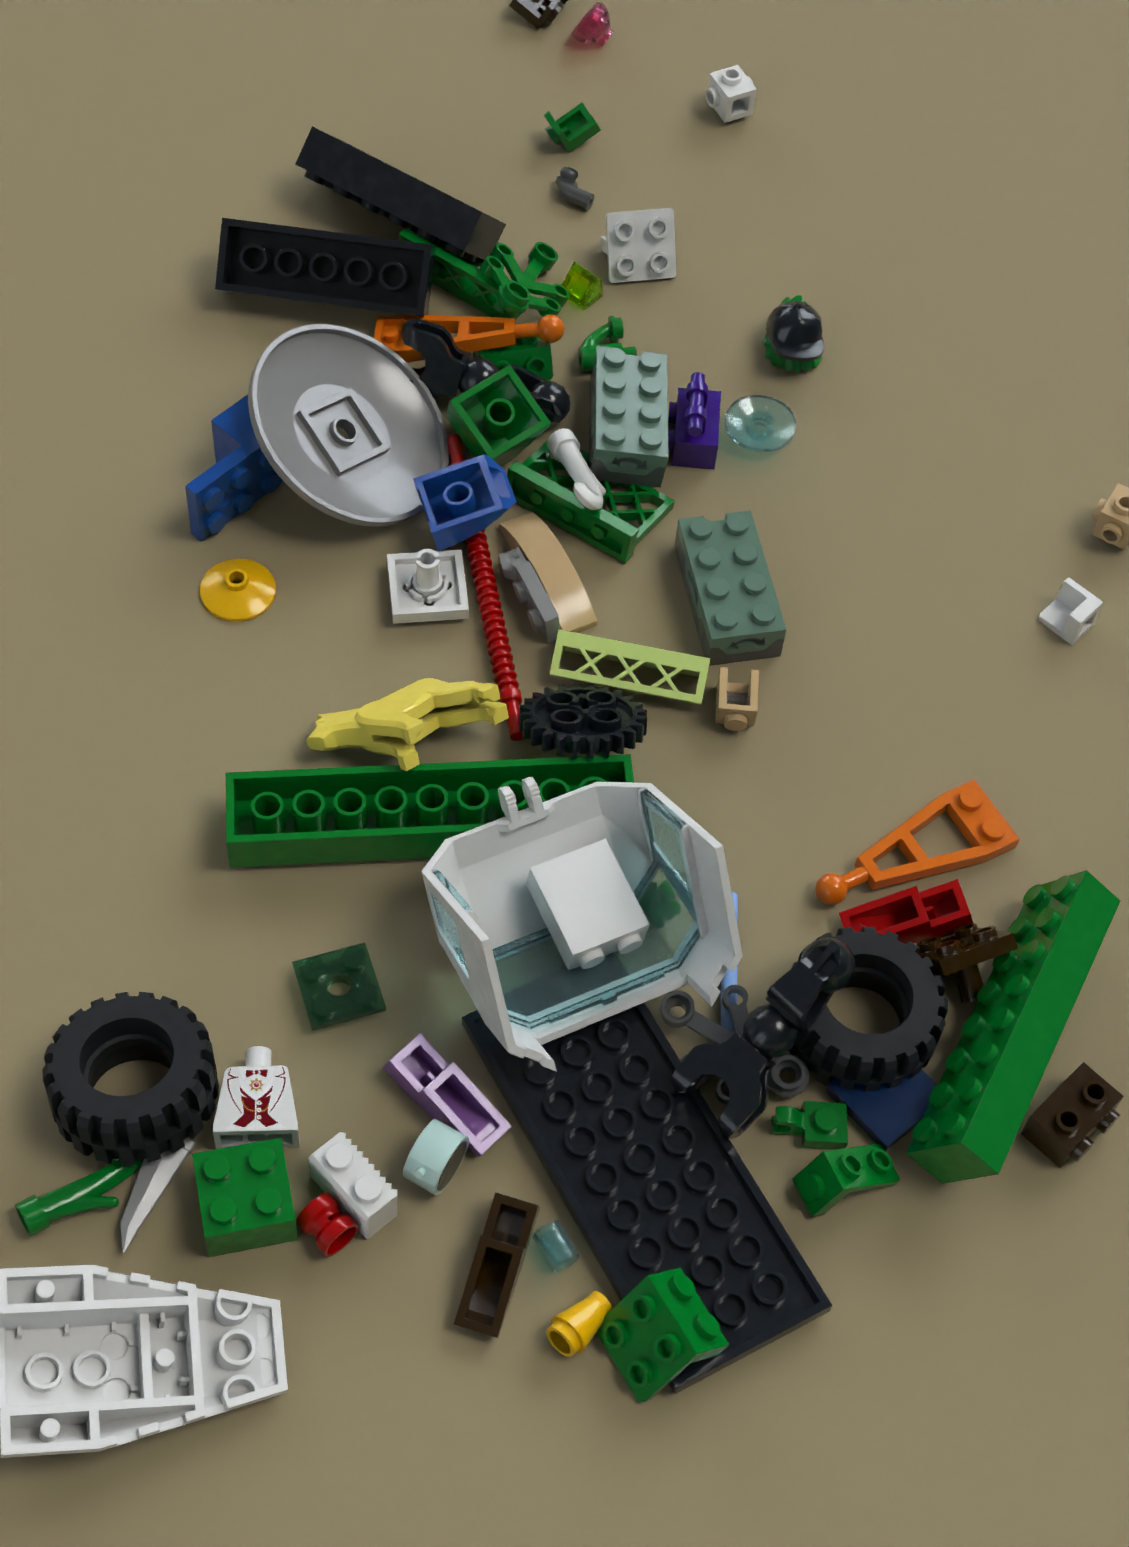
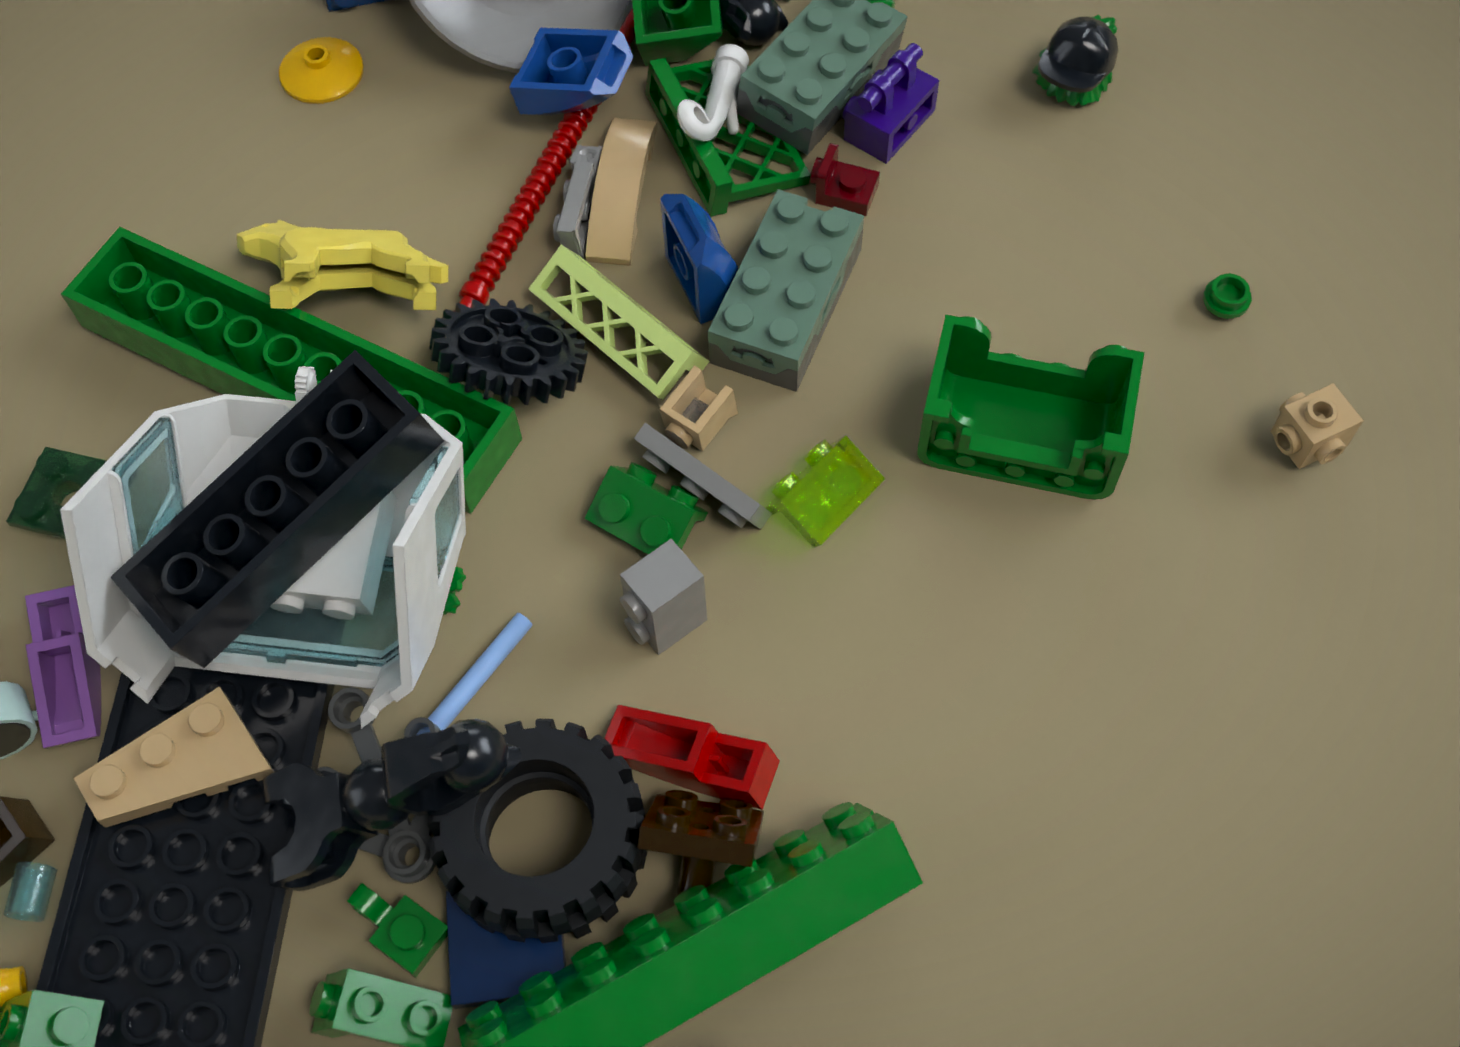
camera: 40 degrees right, 5 degrees up
white plate [387,549,469,624] -> none
clear light blue dish [725,395,796,452] -> none
orange plate [815,779,1020,905] -> none
white panel [1038,578,1104,645] -> none
none -> tan wing [73,686,274,828]
none -> black brick [111,350,444,668]
none -> green bracket [584,462,708,554]
none -> light grey brick [620,539,707,655]
none -> light grey plate [634,423,772,529]
none -> blue slope [660,194,738,324]
none -> clear neon green bracket [765,435,885,548]
none -> dark red bracket [810,143,880,217]
none -> green windscreen [917,314,1145,500]
none -> green plate [1203,273,1252,319]

